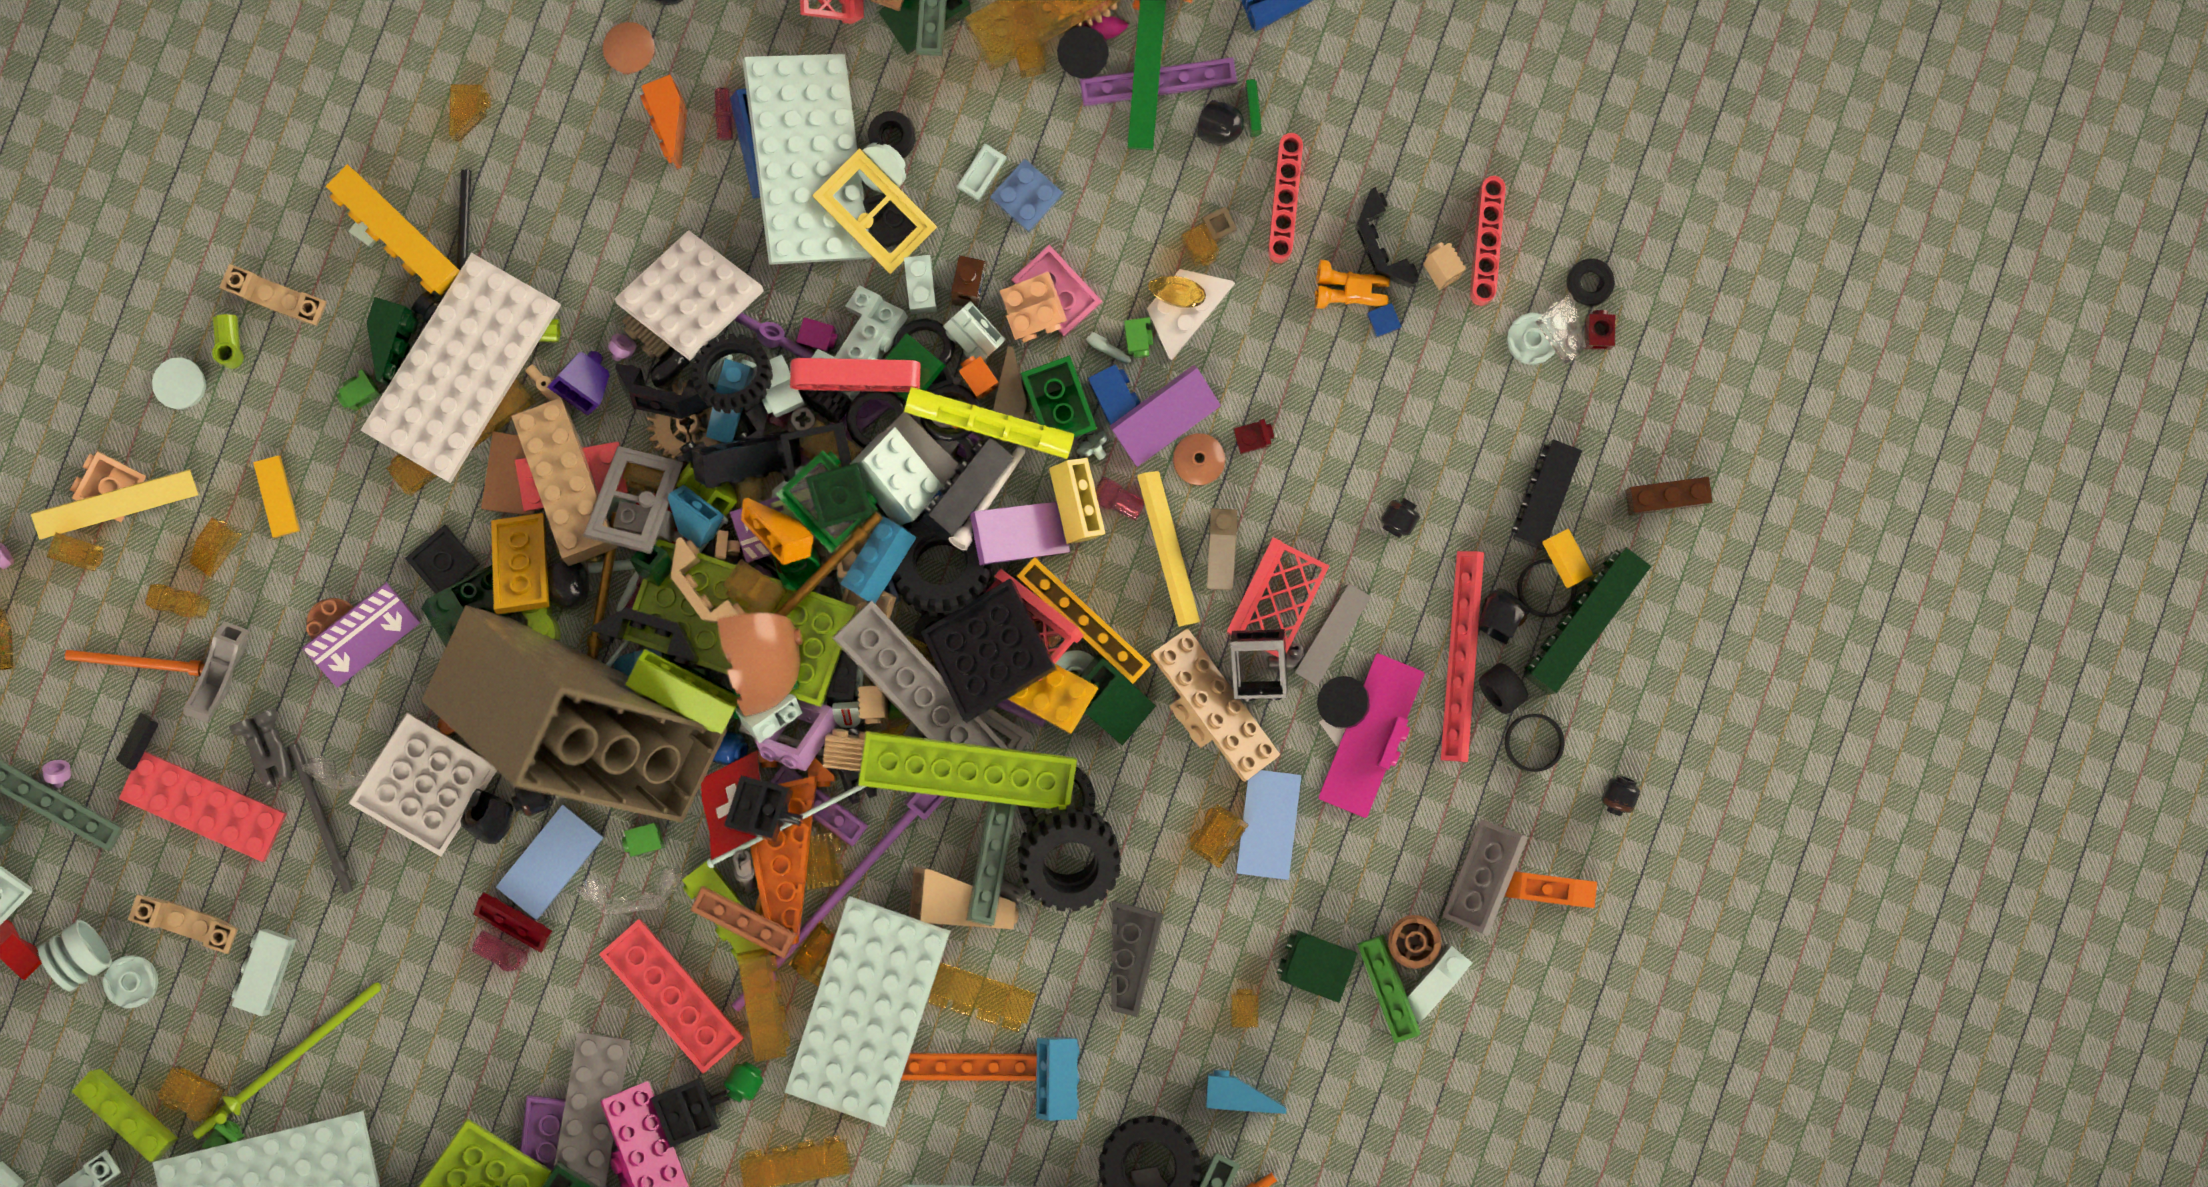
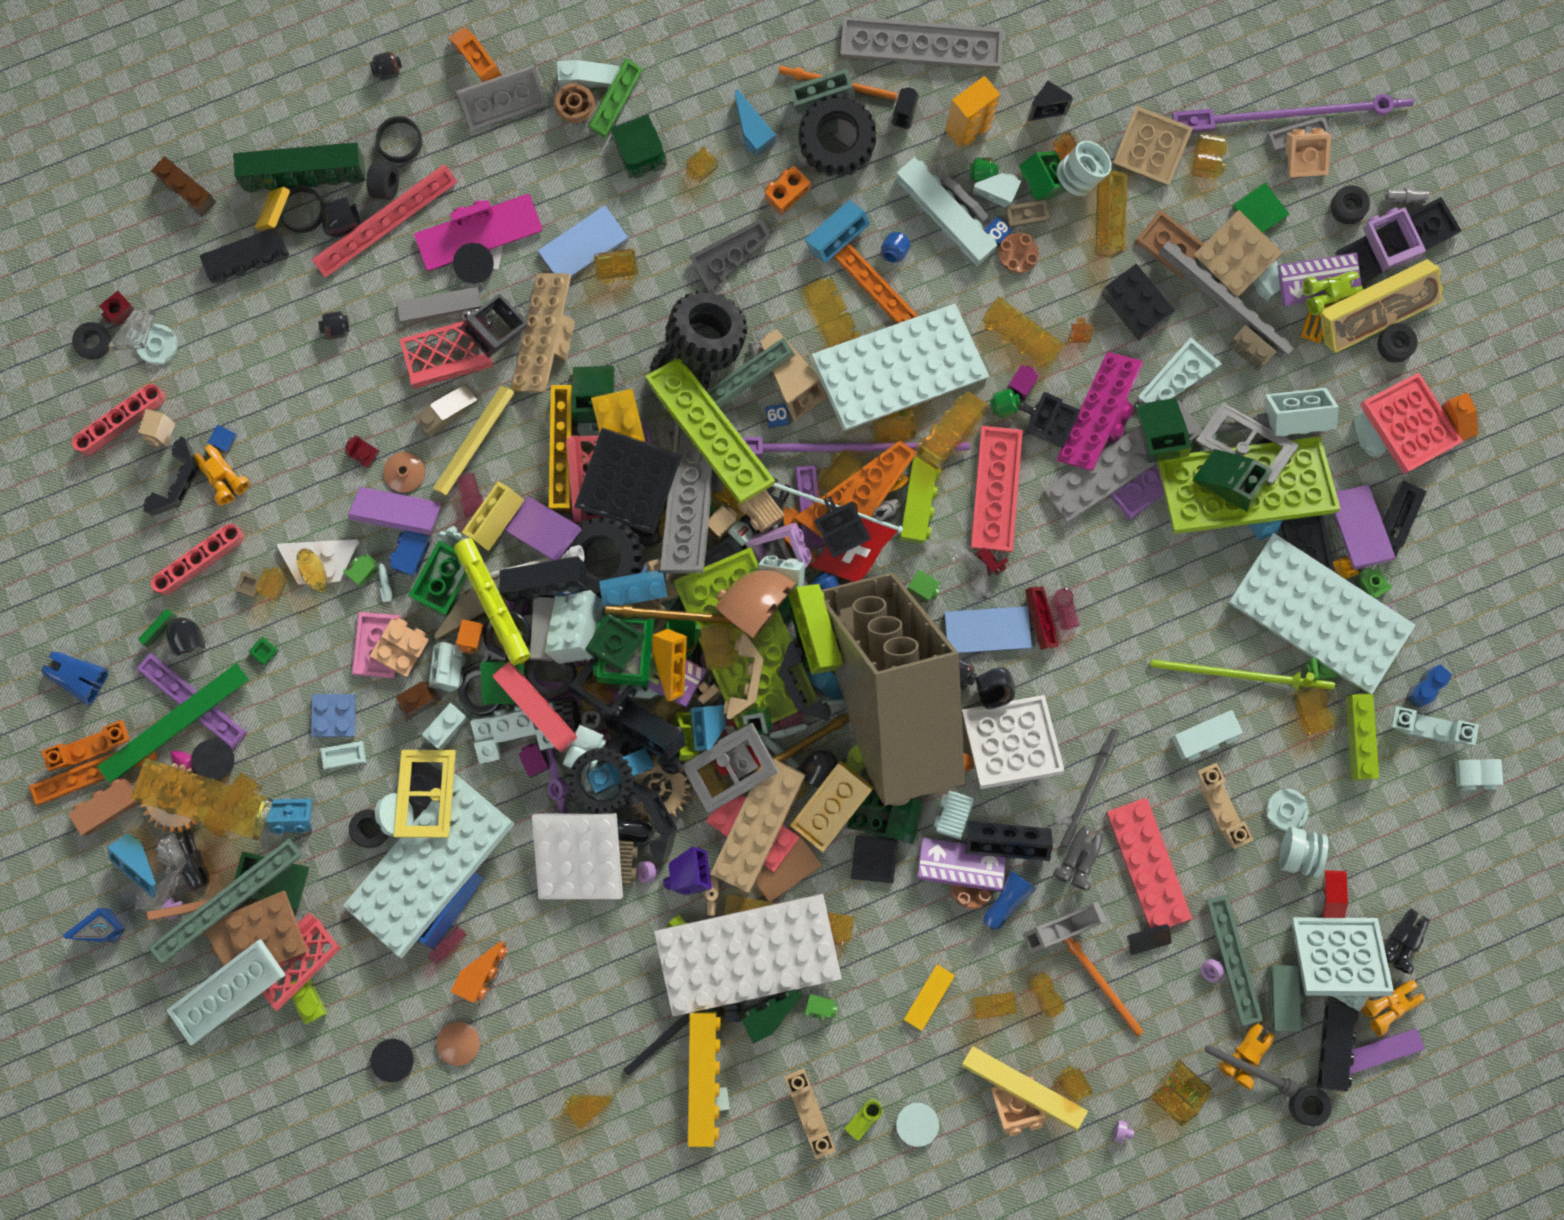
camera: 140 degrees left, 5 degrees down
nougat tile [690,886,797,958] -> none
none -> green tile [248,636,279,666]
none -> dark azure bracket [266,799,313,834]
none -> orange brick [764,166,811,216]
none -> blue tile [765,403,789,428]
none -> blue head [881,232,910,263]
none -> light aqua brick [934,791,974,840]
none -> black brick [964,821,1053,861]
none -> dark red bracket [975,547,1009,576]
none -> blue piece [983,870,1037,930]
none -> magenta brick [1007,365,1039,400]

